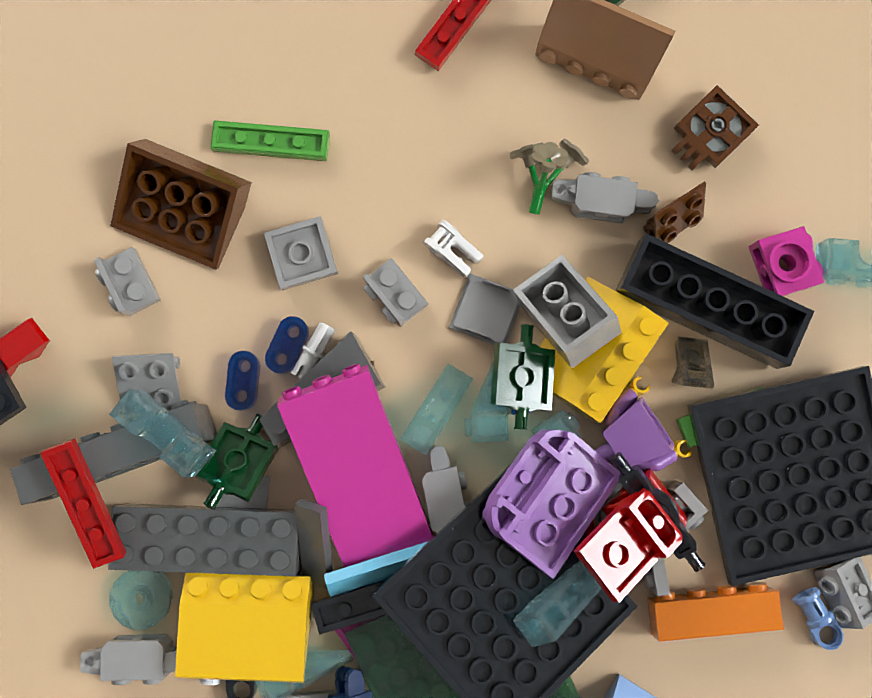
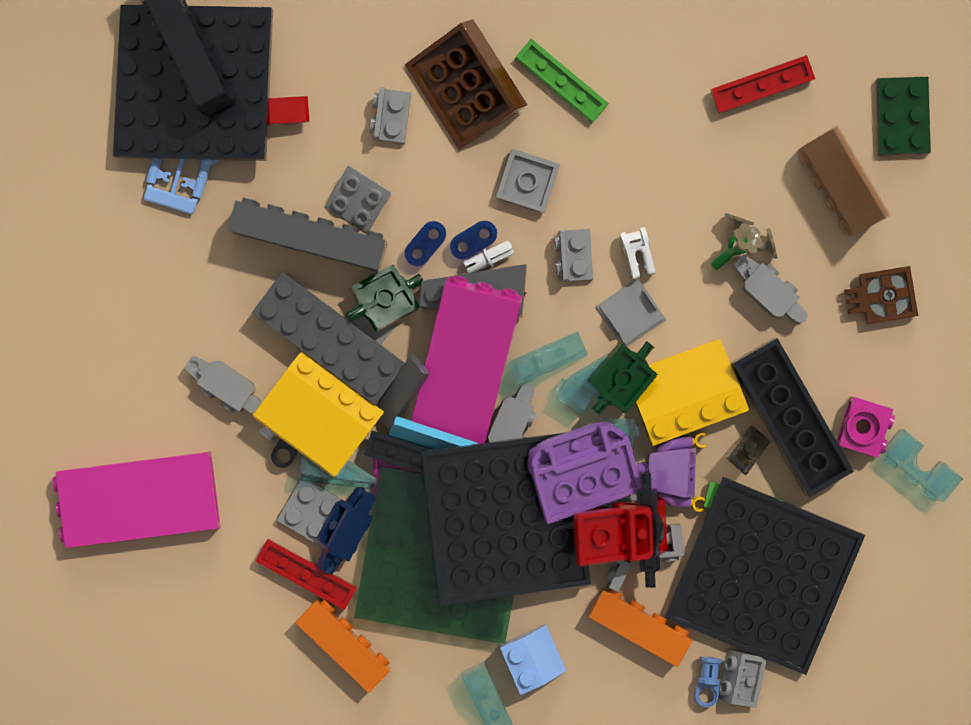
camera: 35 degrees right, 5 degrees up
red plate [40,438,127,569] -> none
clear light blue arch [109,388,216,478] -> none
clear light blue plate [109,570,173,630] -> none
light grey brick [513,255,622,368] -> none
clear light blue slope [513,561,601,647] -> none
reddish brown hinge [643,181,706,243] -> none

